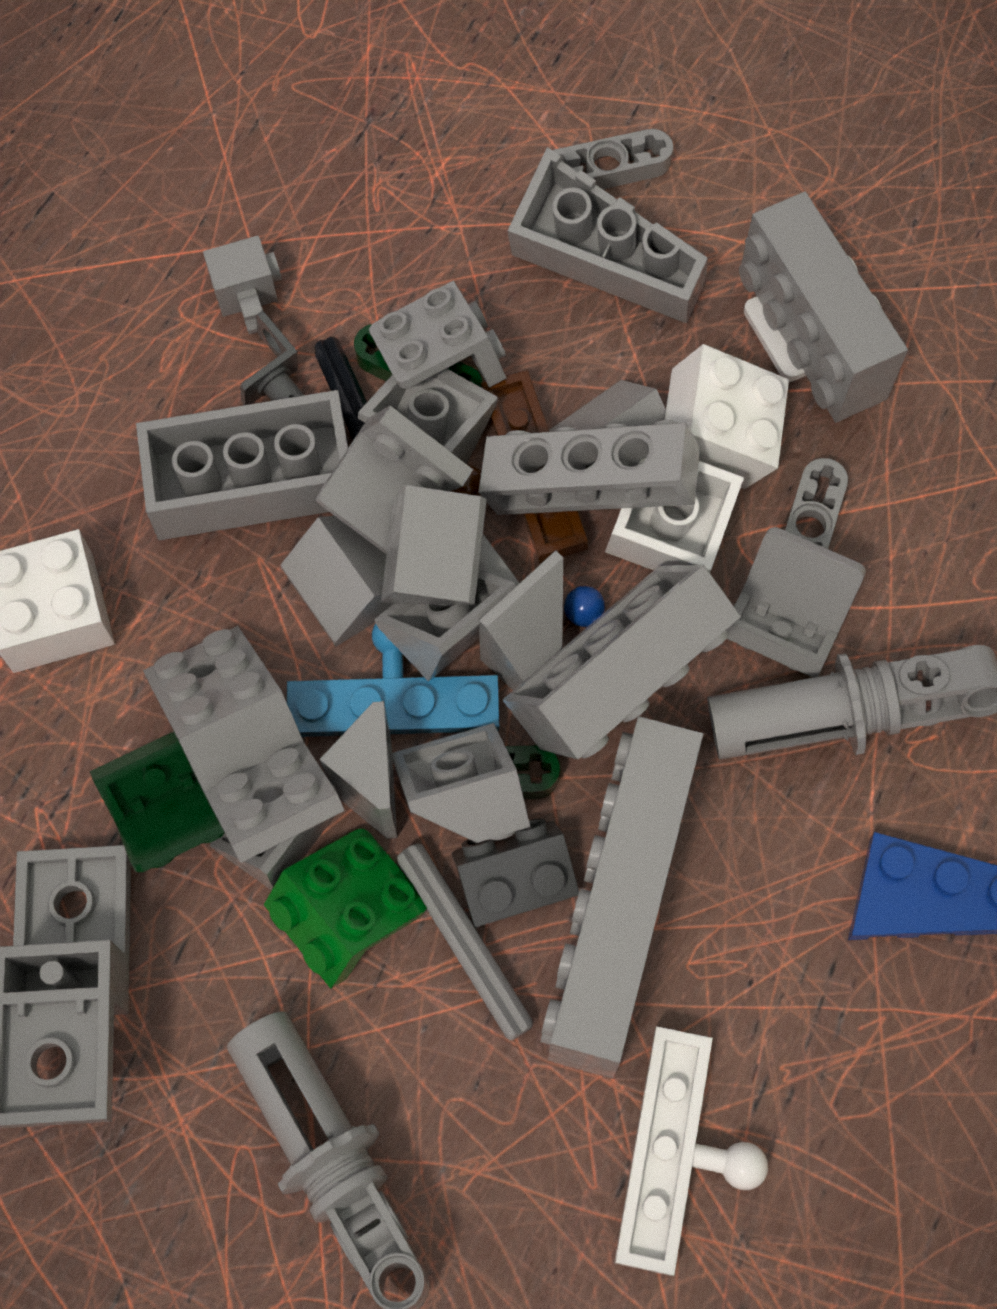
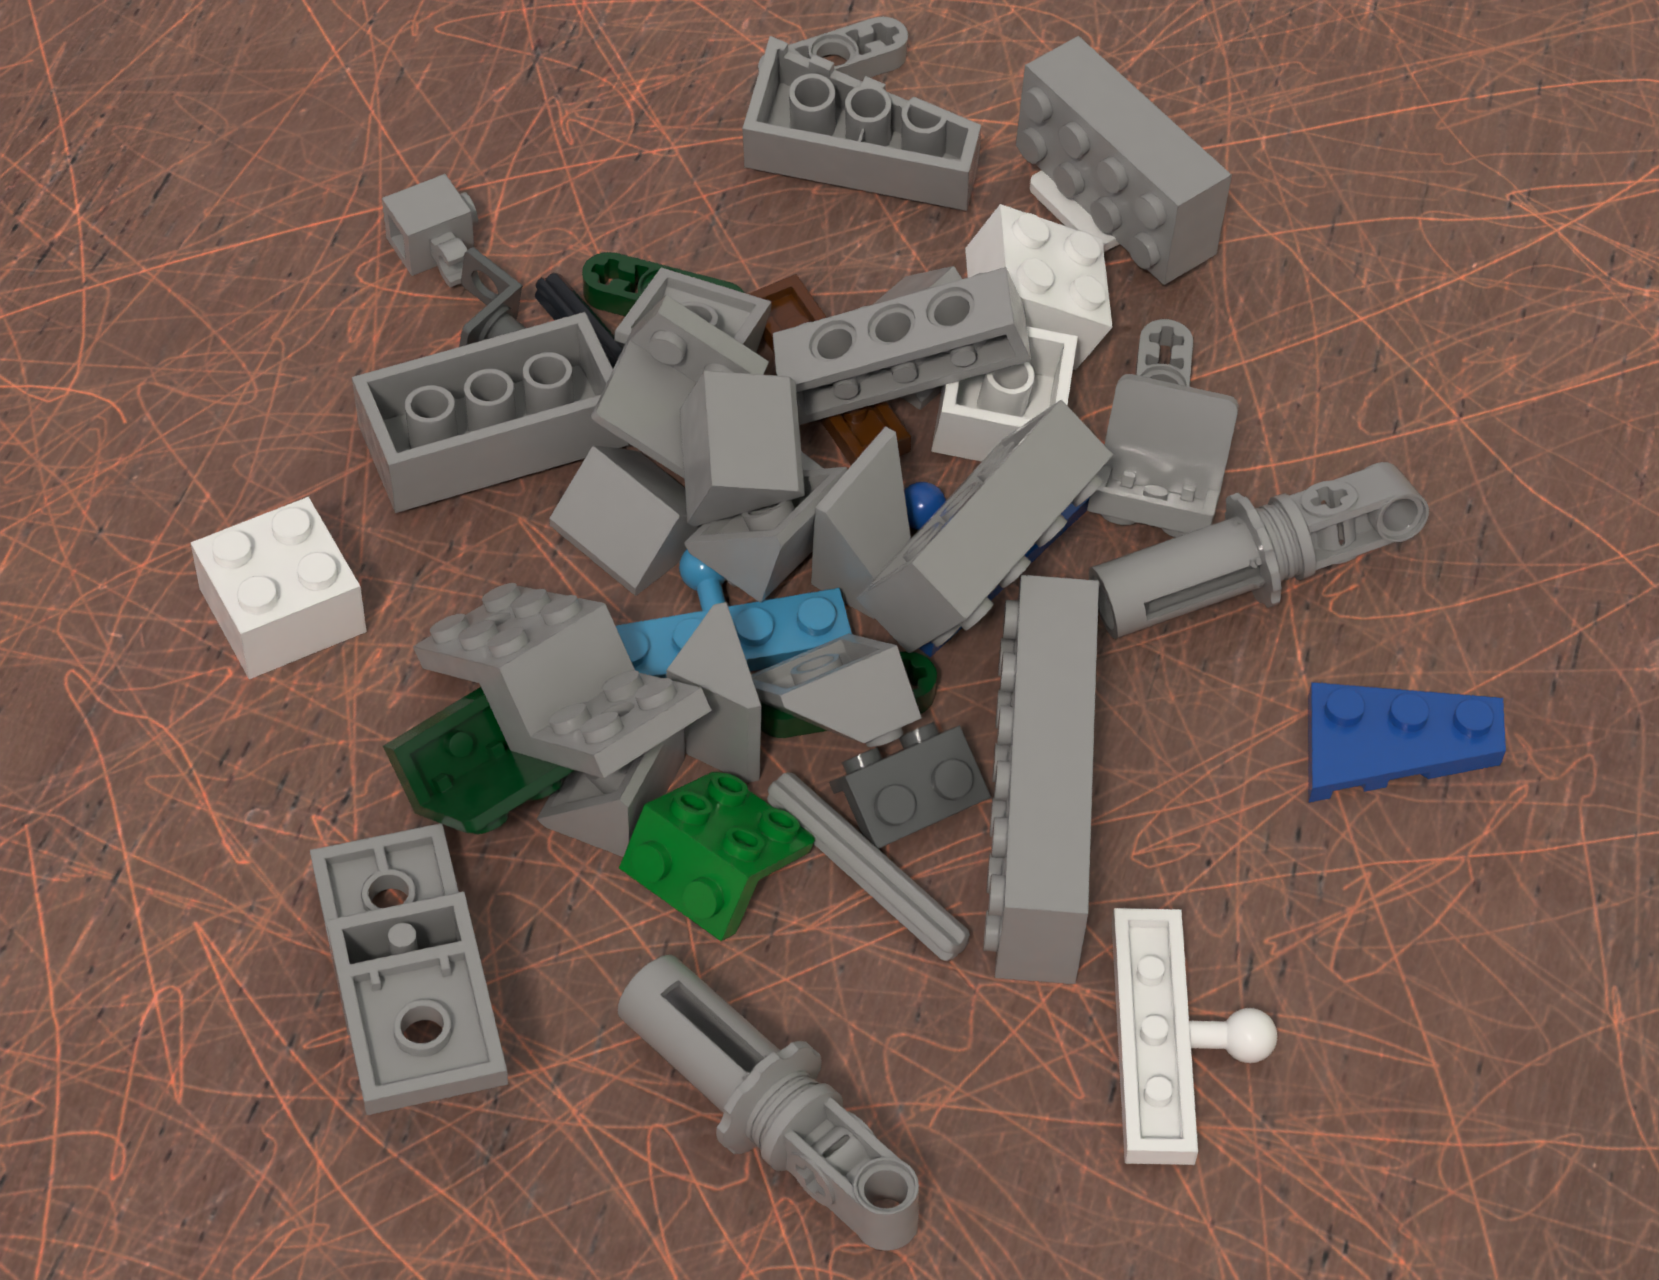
camera: 15 degrees left, 15 degrees down
light grey bracket [369,280,506,389] -> none

